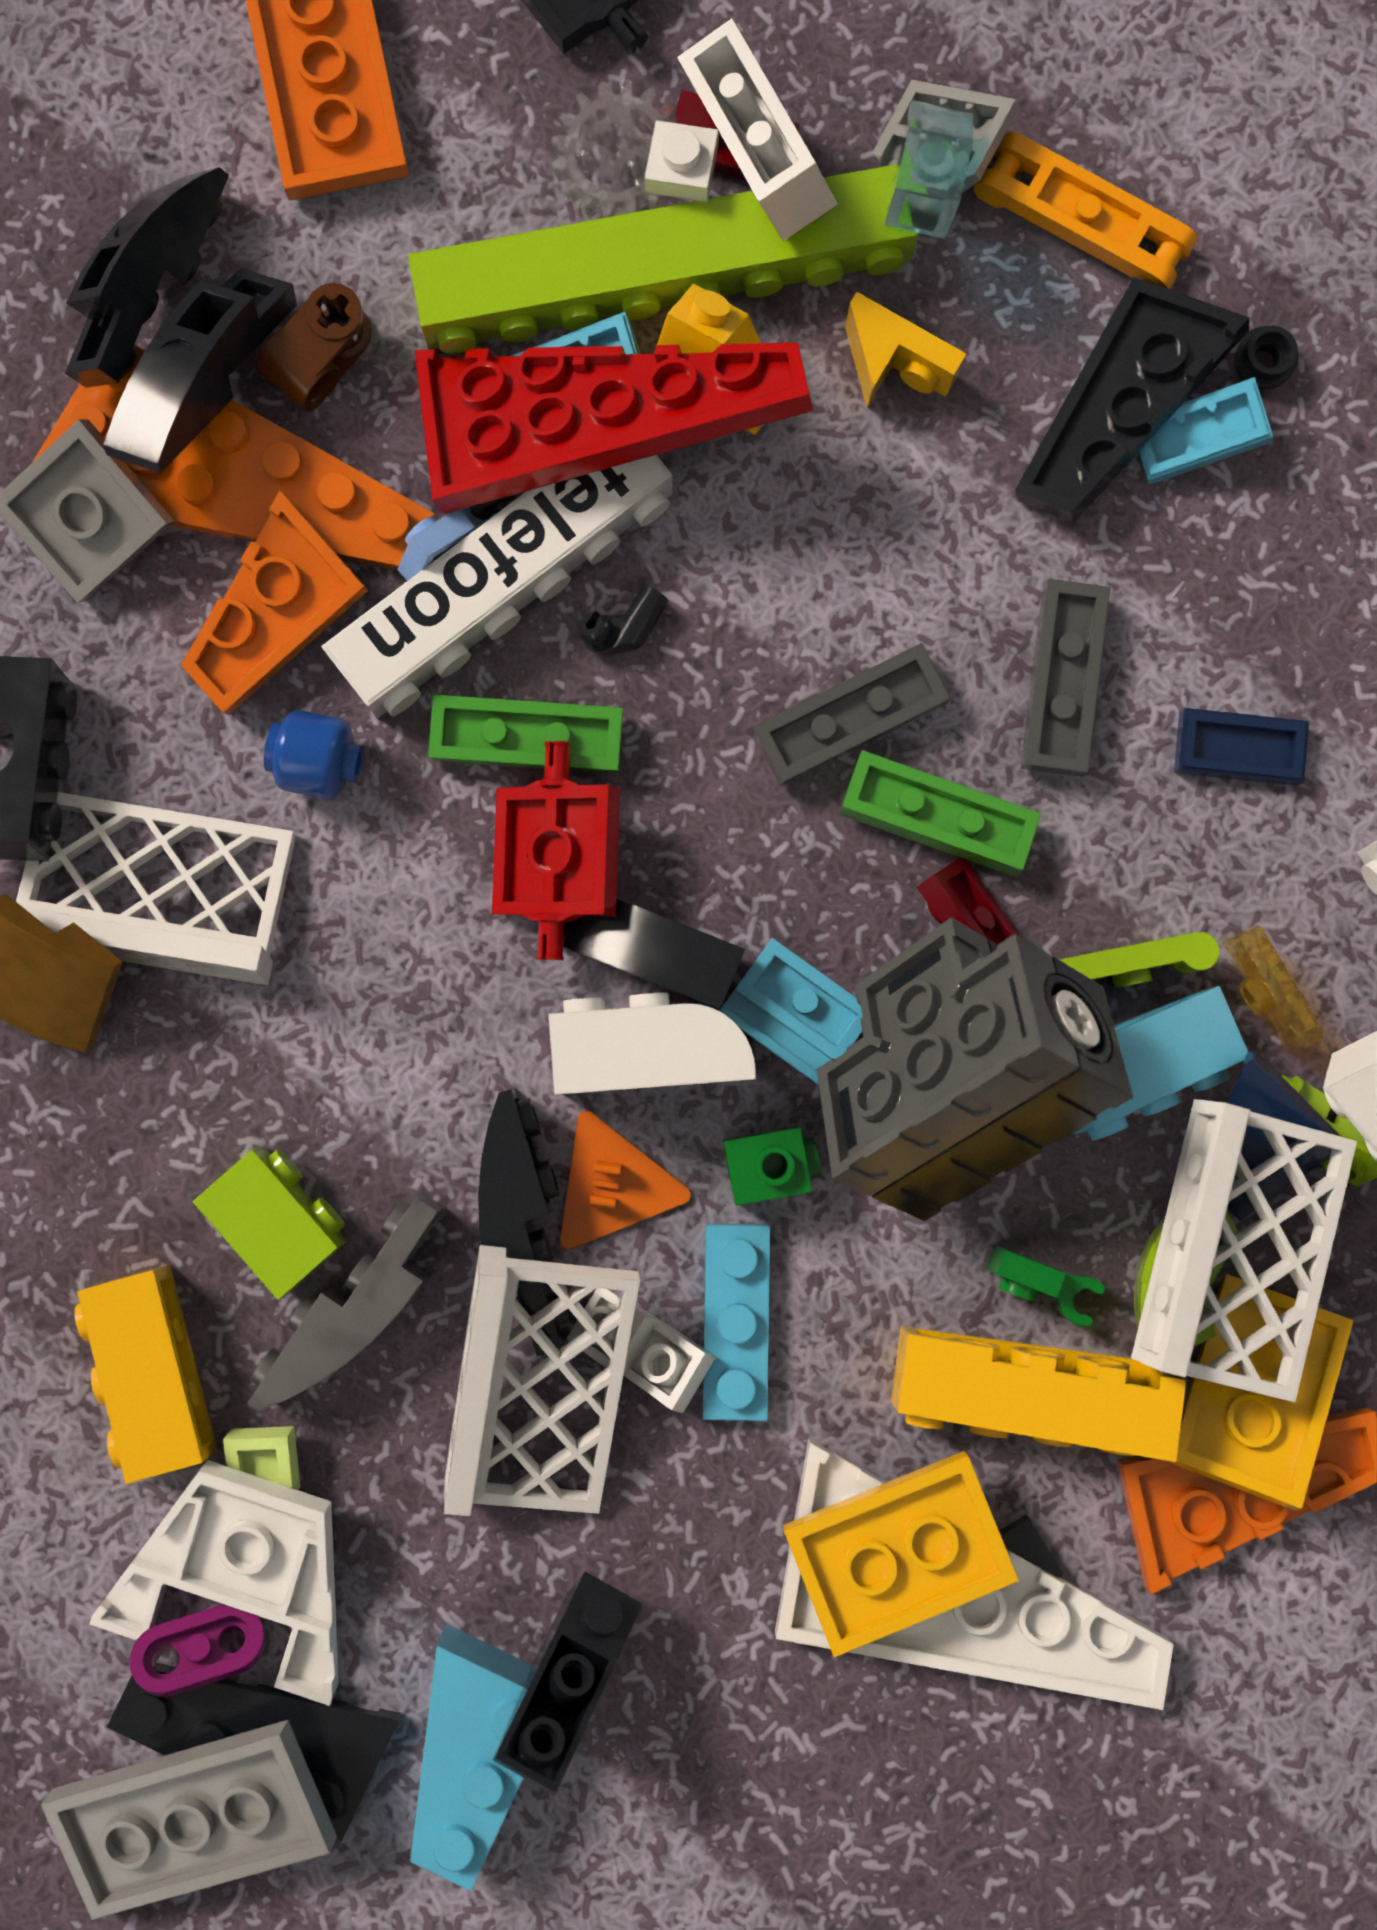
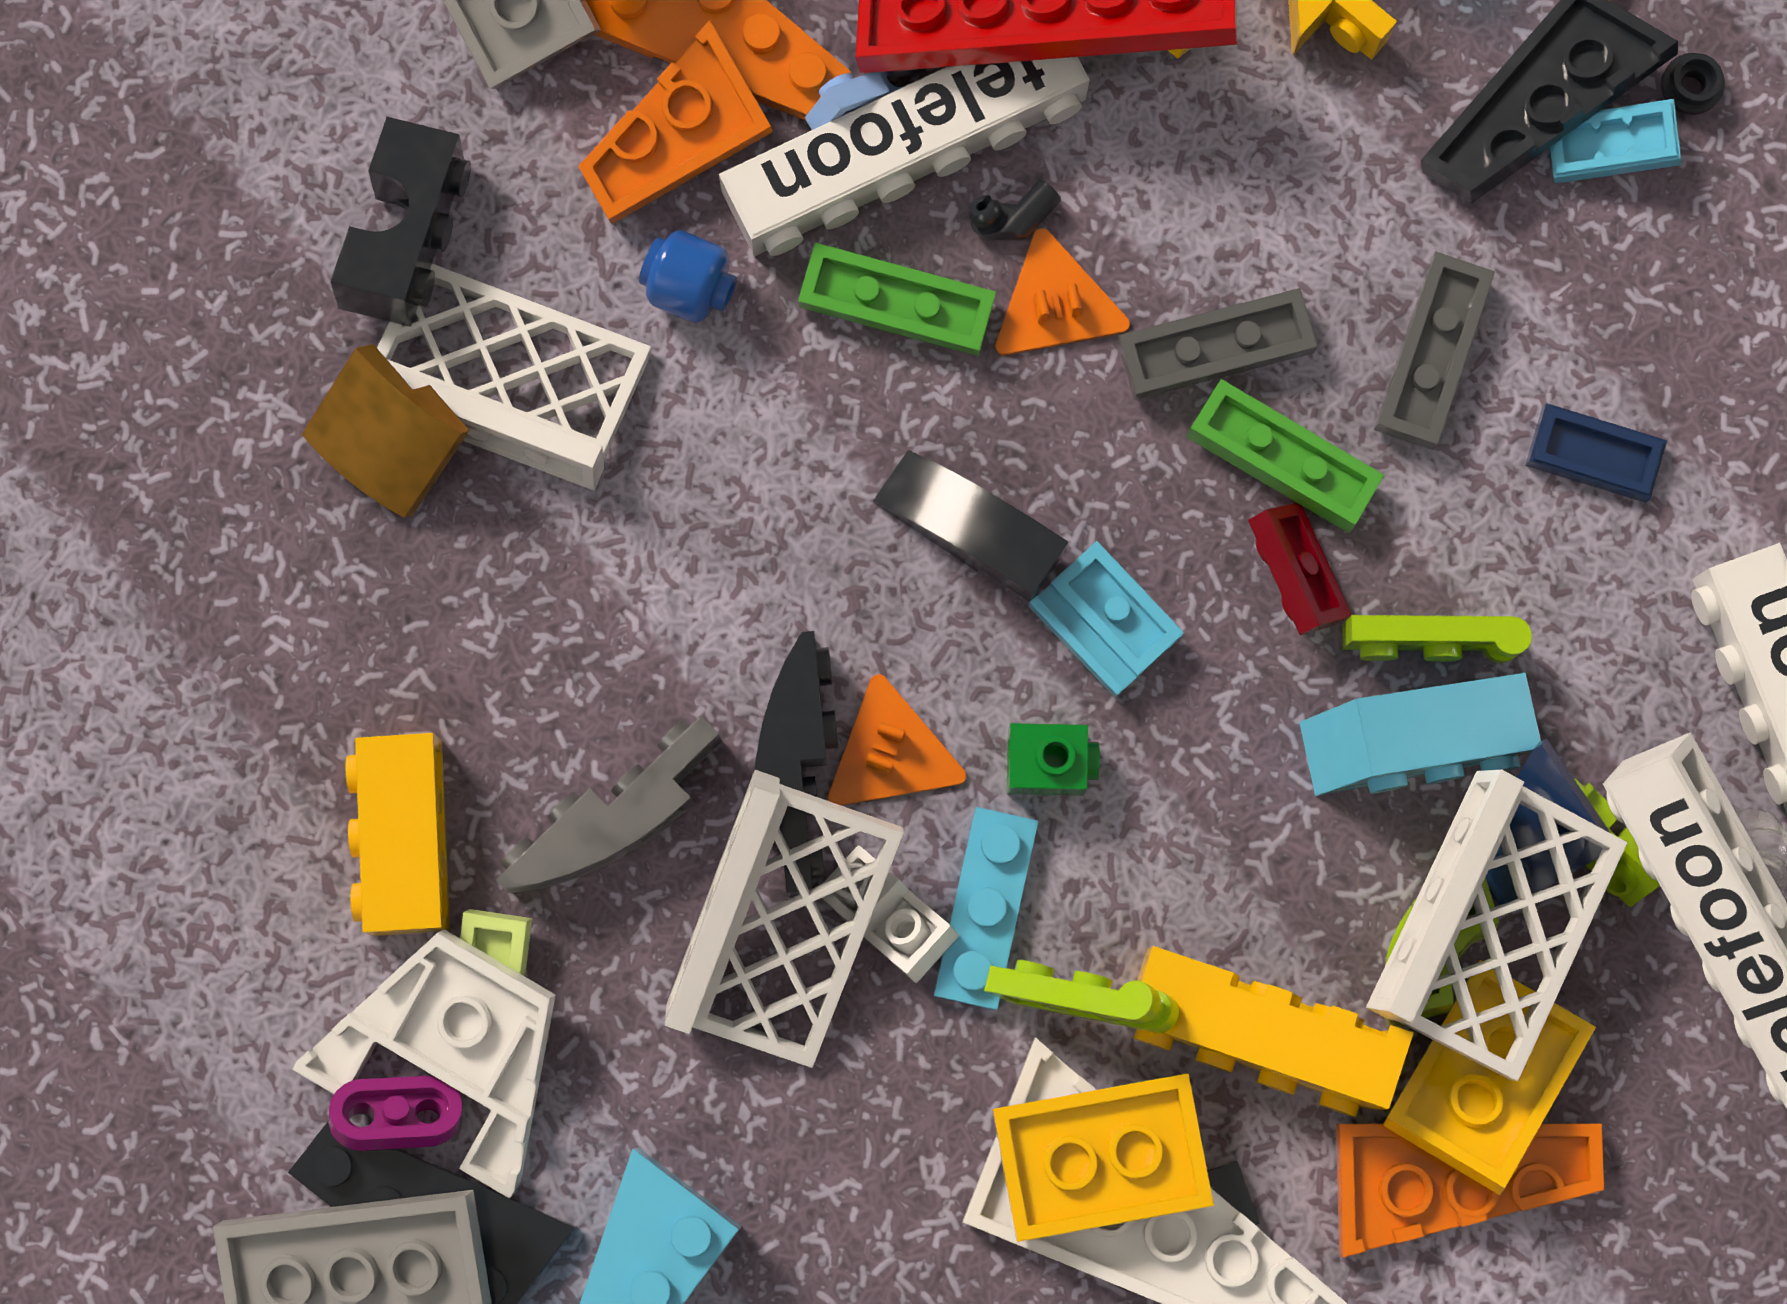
camera: 15 degrees right, 5 degrees down
lime brick [193,1147,348,1300] -> none
red plate [492,741,621,961] -> none
black slope [493,1572,643,1795] -> none
white brick [548,993,756,1095] -> none
dark grey piece [817,917,1133,1221] -> none
green plate [986,1245,1105,1327] -> none
clear yellow plate [1222,925,1324,1050] -> none
none -> lime plate [984,960,1179,1033]
none -> orange piece [995,228,1130,356]

